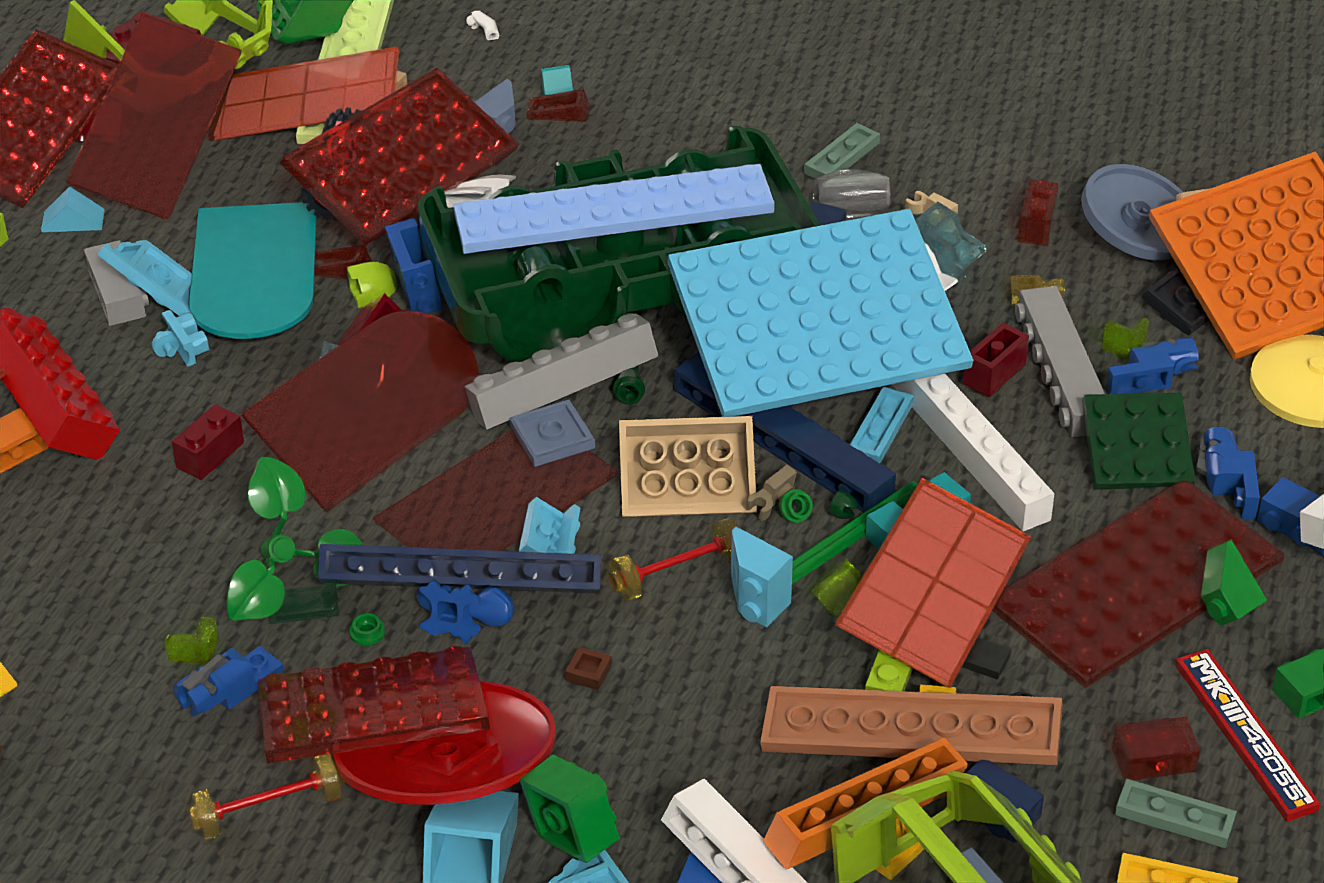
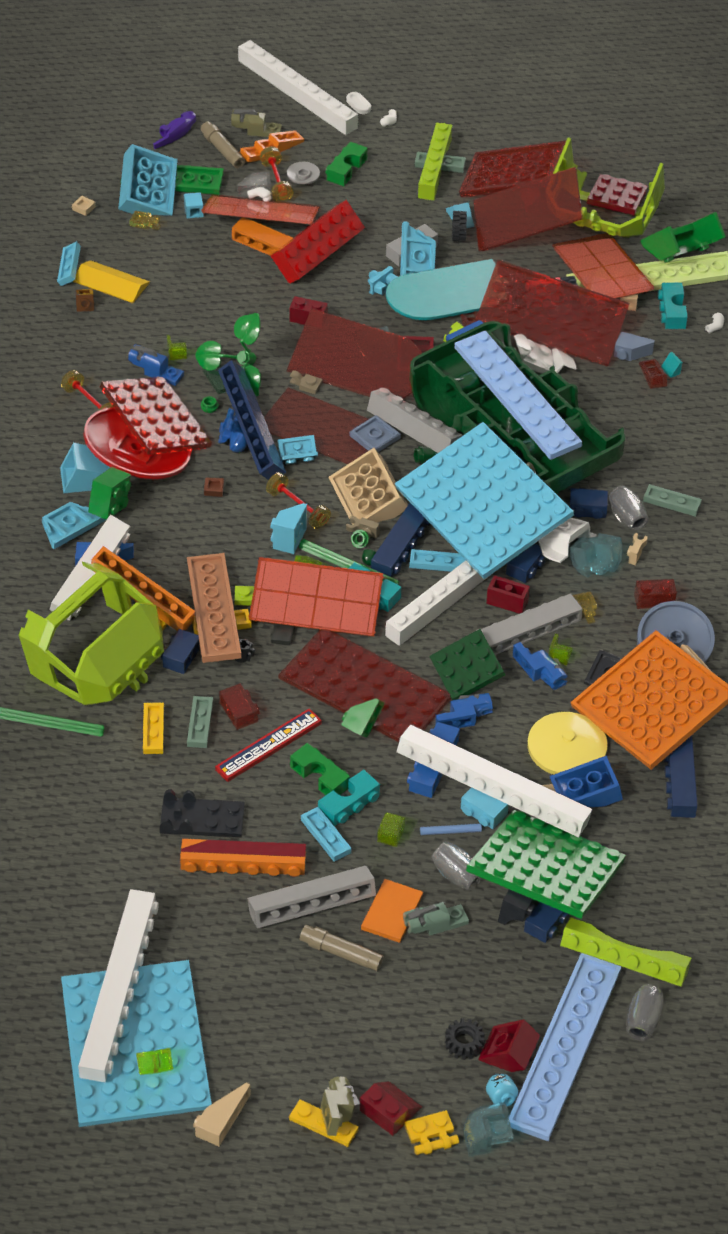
camera: 70 degrees right, 5 degrees up
none -> dark tan plate [290,370,322,394]
none -> black tyre [452,211,467,242]
none -> teal arch [658,283,688,329]

